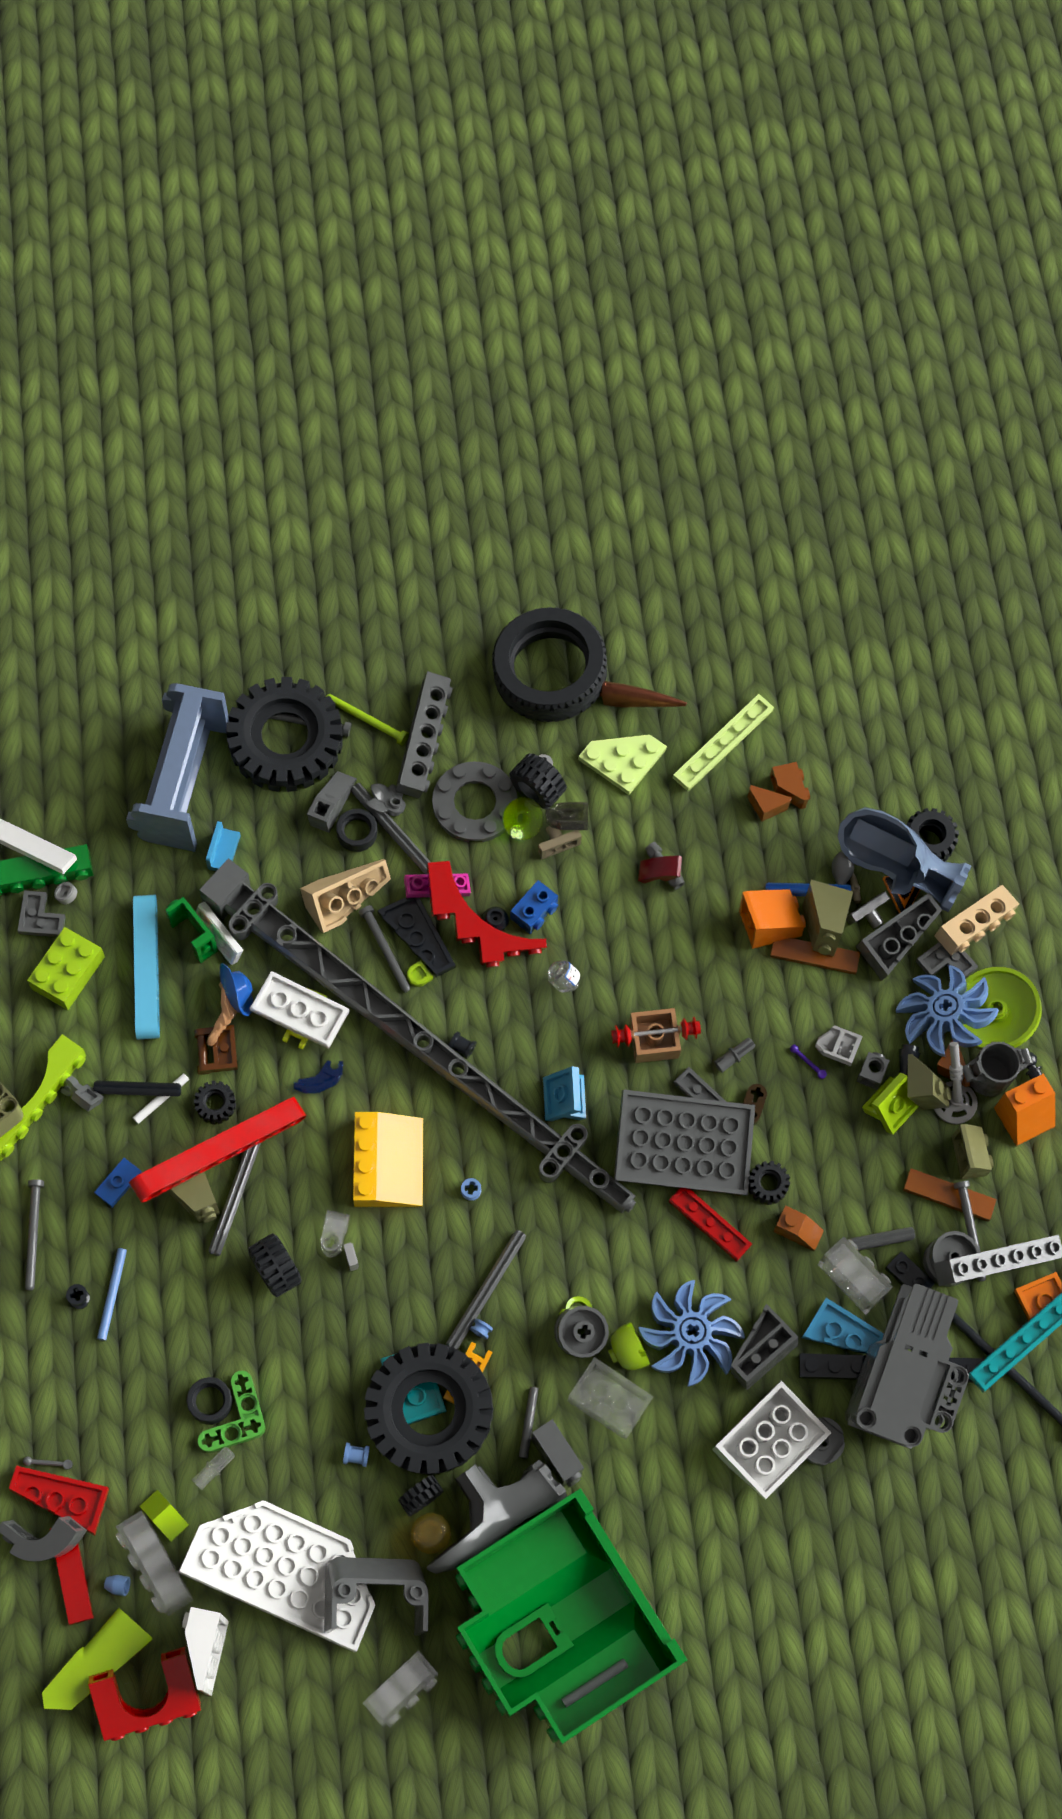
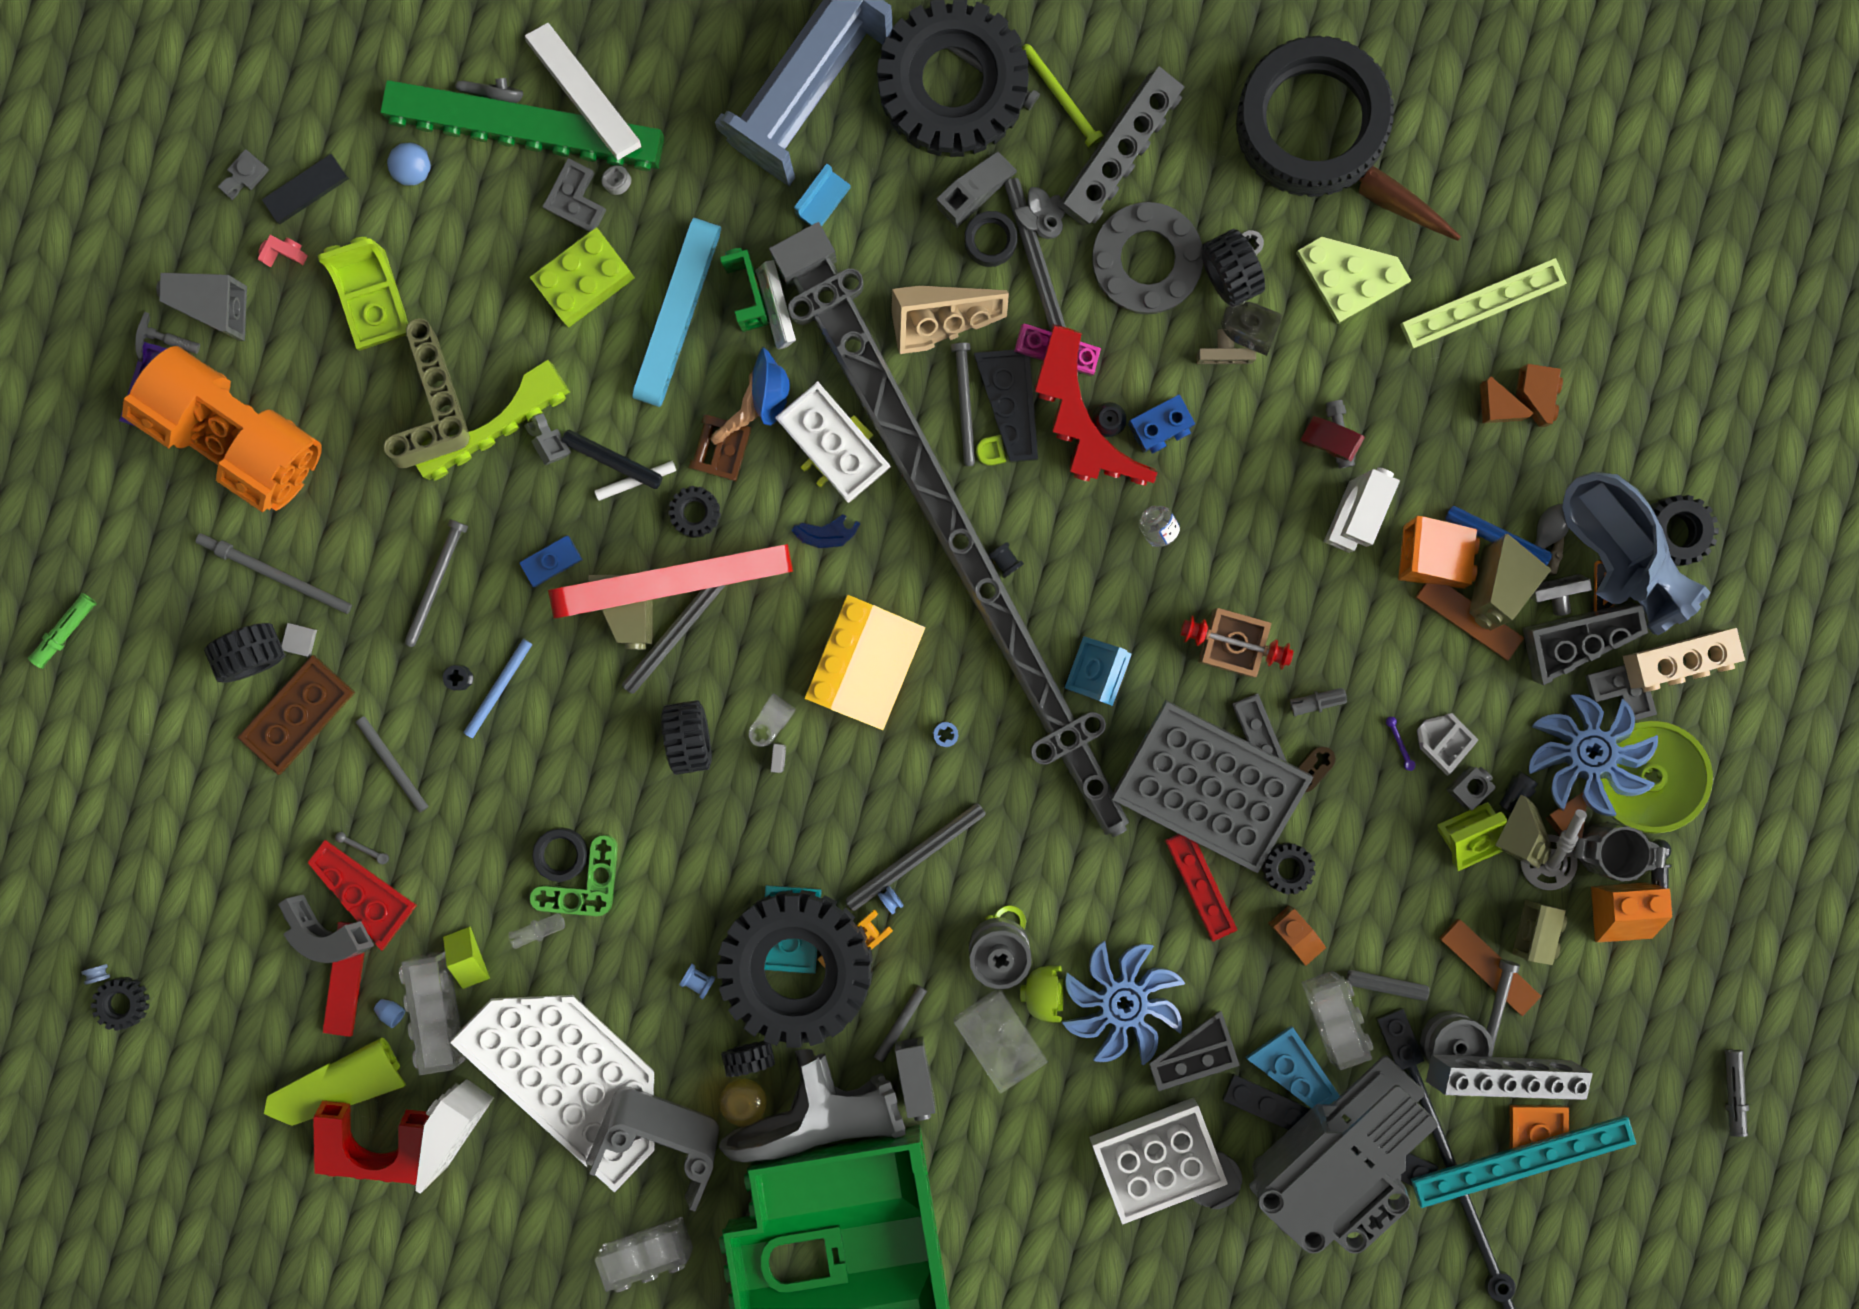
camera: 25 degrees right, 20 degrees up
clear neon green dish [503,797,544,840] -> none
none -> dark grey bar [355,716,429,813]
none -> white arch [1324,467,1400,553]

